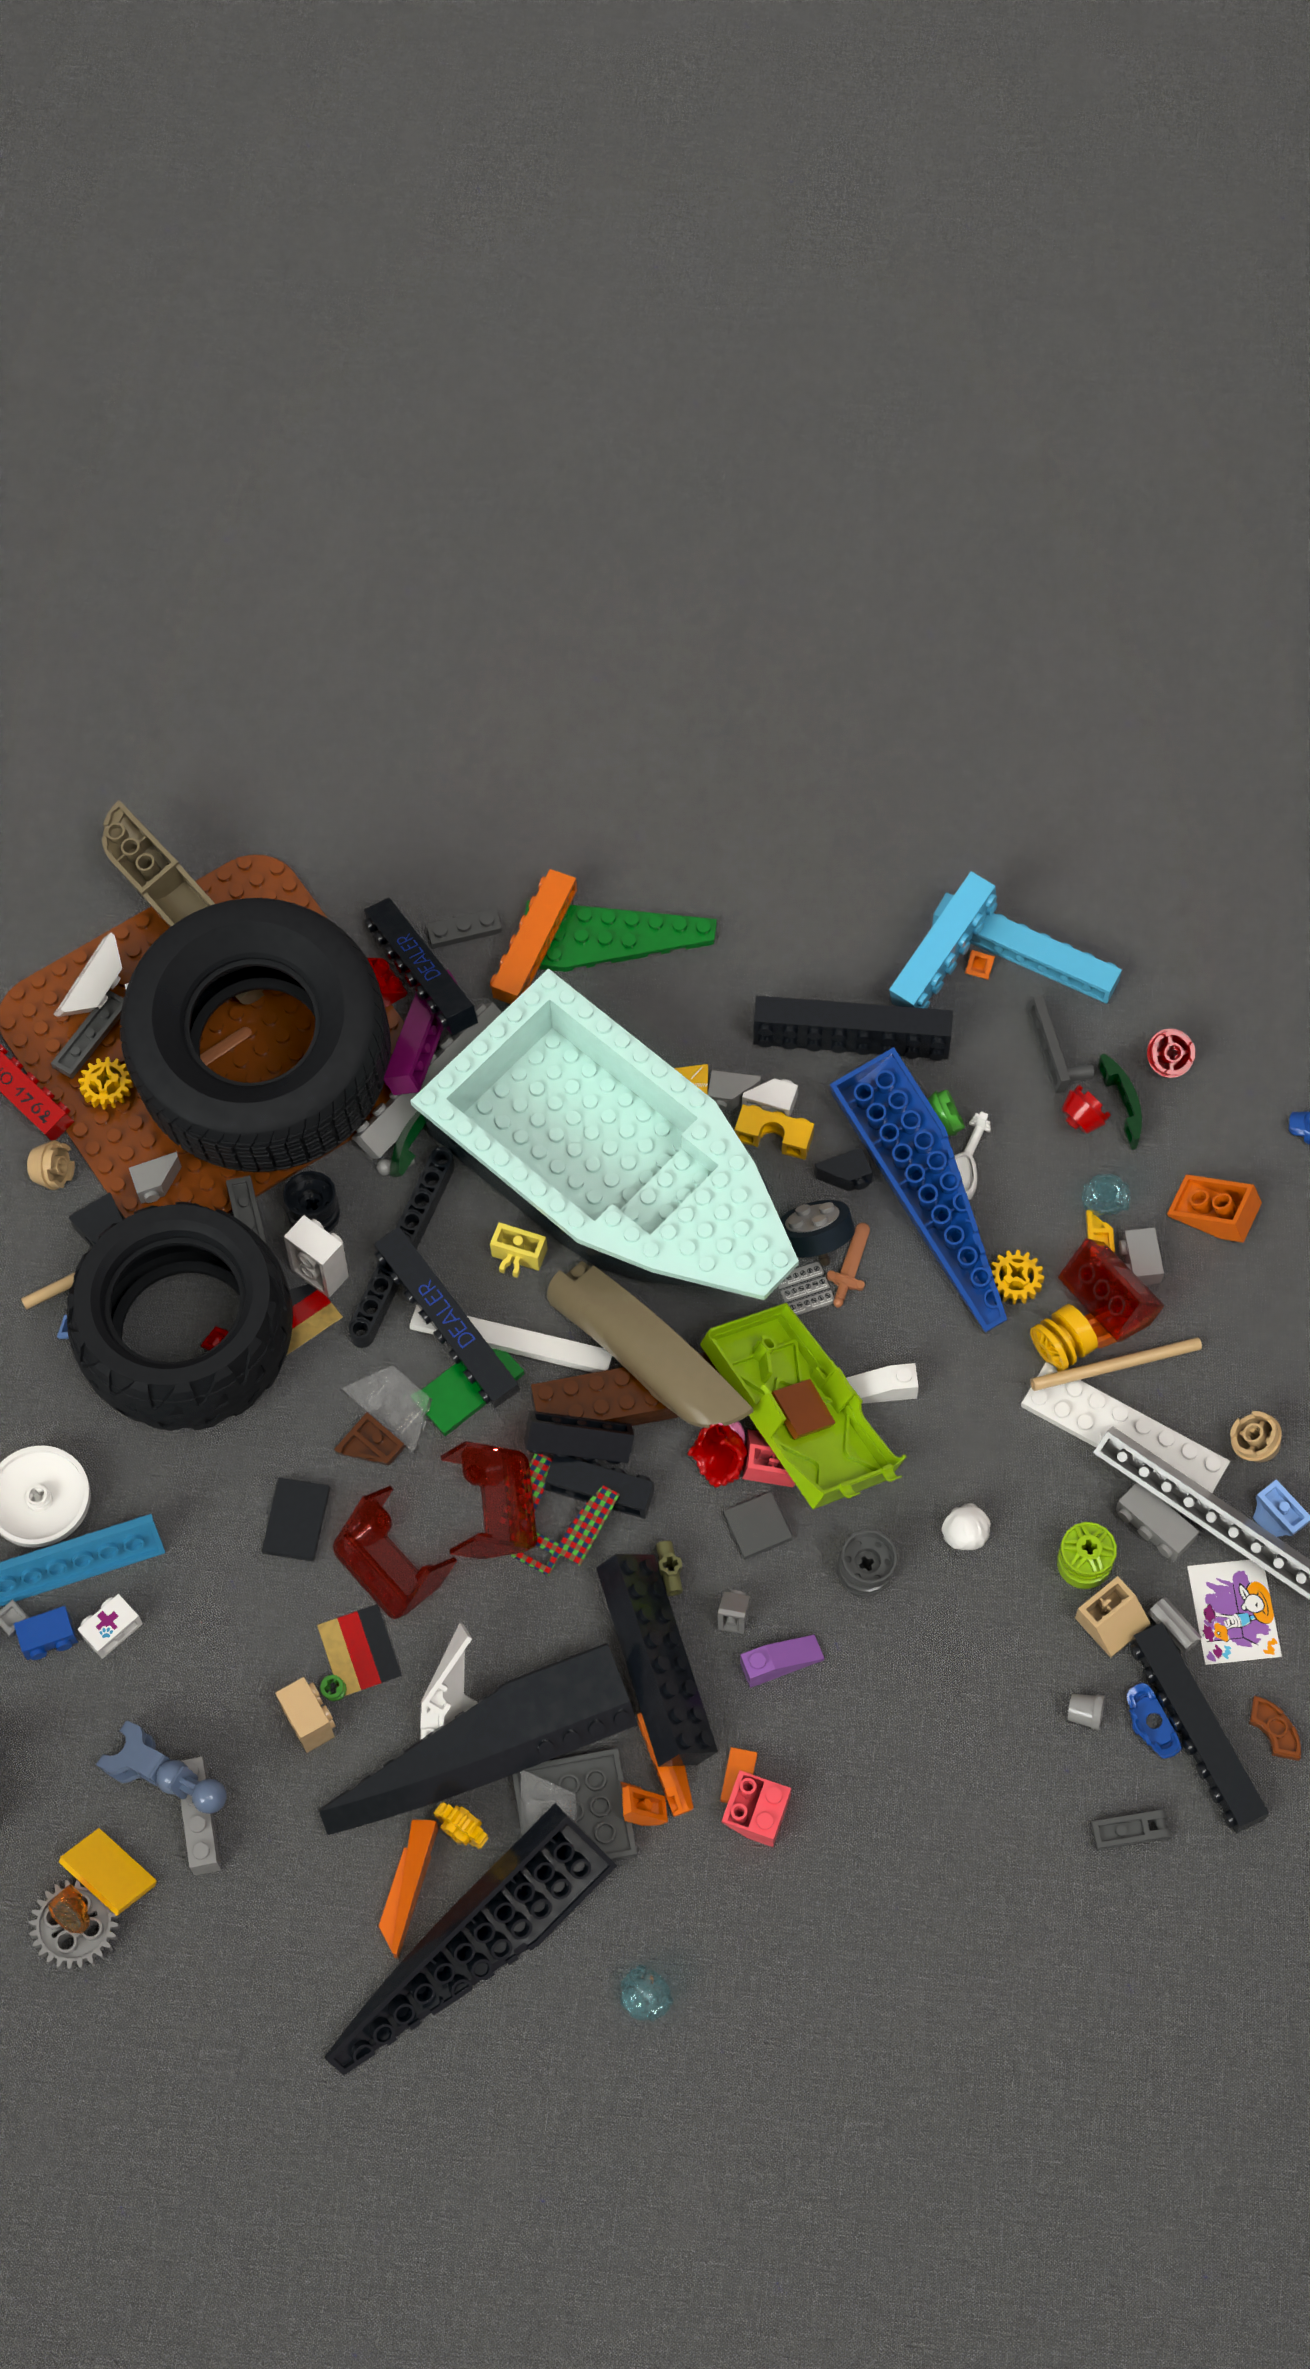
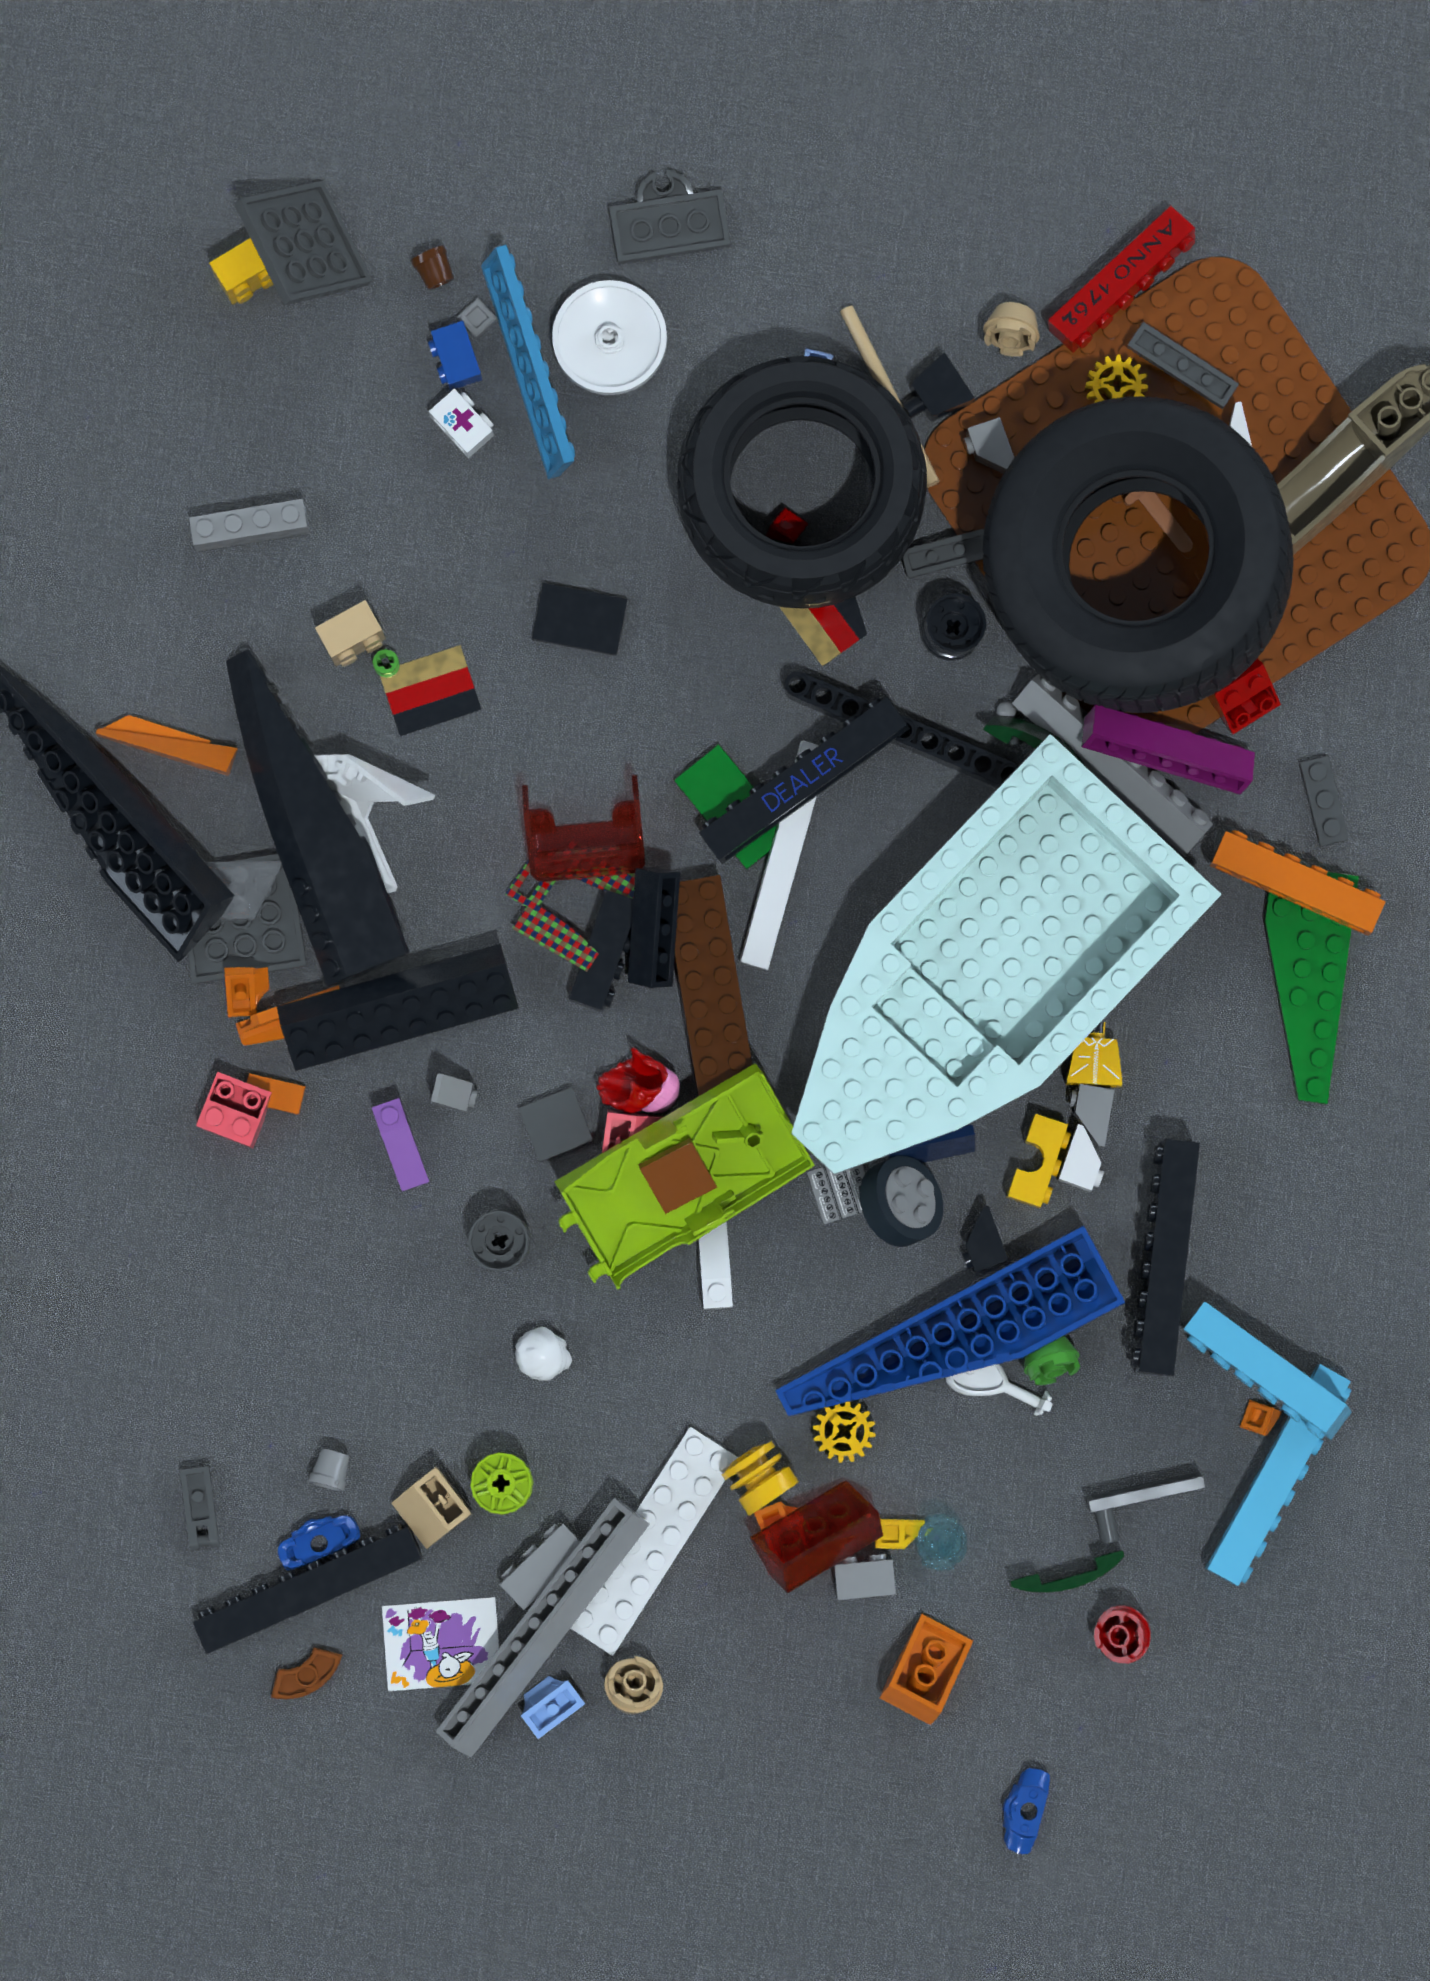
camera: 90 degrees right, 20 degrees up
light grey gear [29,1880,121,1971] -> none
clear orange rock [48,1884,90,1933] -> none
white wedge [54,933,122,1017] -> none
yellow tile [59,1828,157,1916] -> none
sand blue piece [96,1721,227,1814] -> none
white brick [284,1215,349,1298] -> none
clear red windscreen [333,1486,457,1619] -> none
reddish brown wing [334,1412,406,1466] -> none
clear wing [343,1365,432,1453] -> none
black brick [364,897,478,1036] -> none
yellow gear [433,1802,489,1849] -> none
light yellow brick [490,1222,548,1278] -> none
dark tan slope [547,1261,754,1428] -> none
clear light blue hair [620,1965,674,2021] -> none
olive axle [656,1541,683,1596] -> none
nougat sword [826,1223,870,1308] -> none
tan piece [1030,1337,1202,1391] -> none
red cone [1061,1085,1111,1134] -> none
light grey axle [1148,1597,1202,1653] -> none

